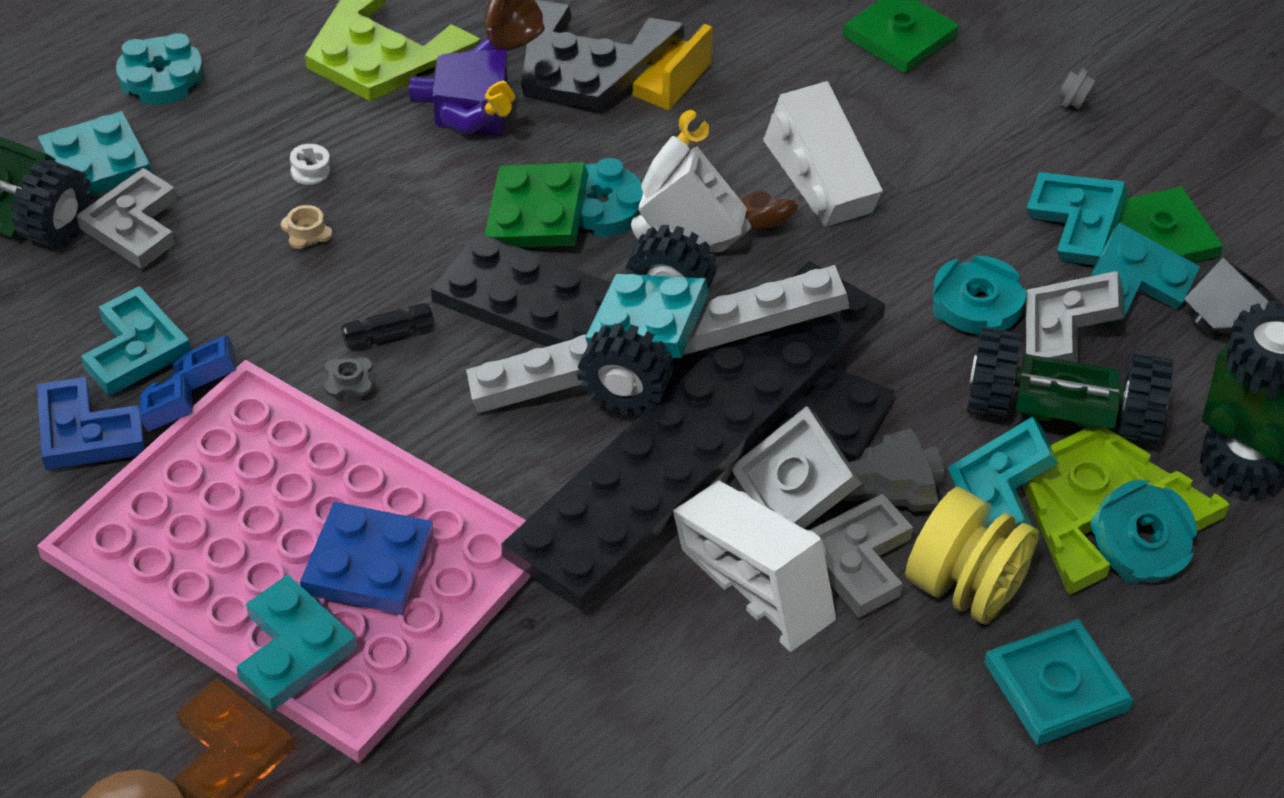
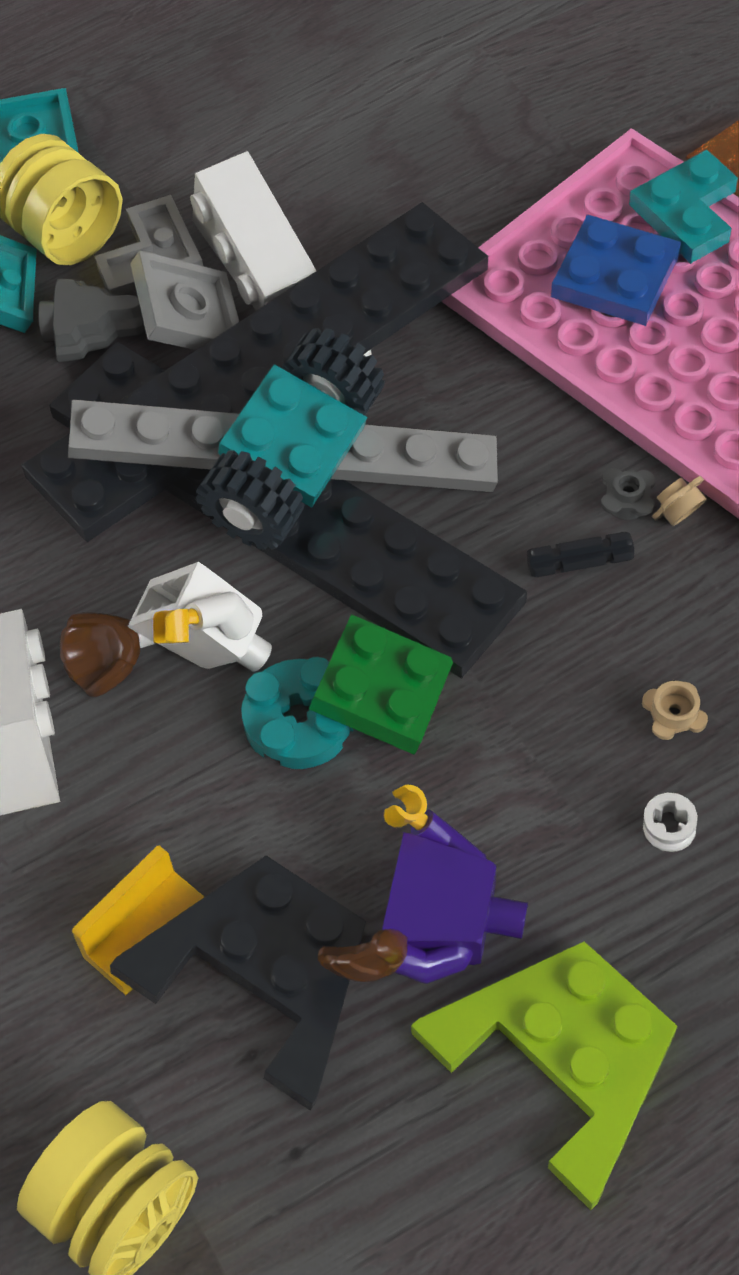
camera: 165 degrees left, 10 degrees up
none -> tan plate [652,476,707,526]

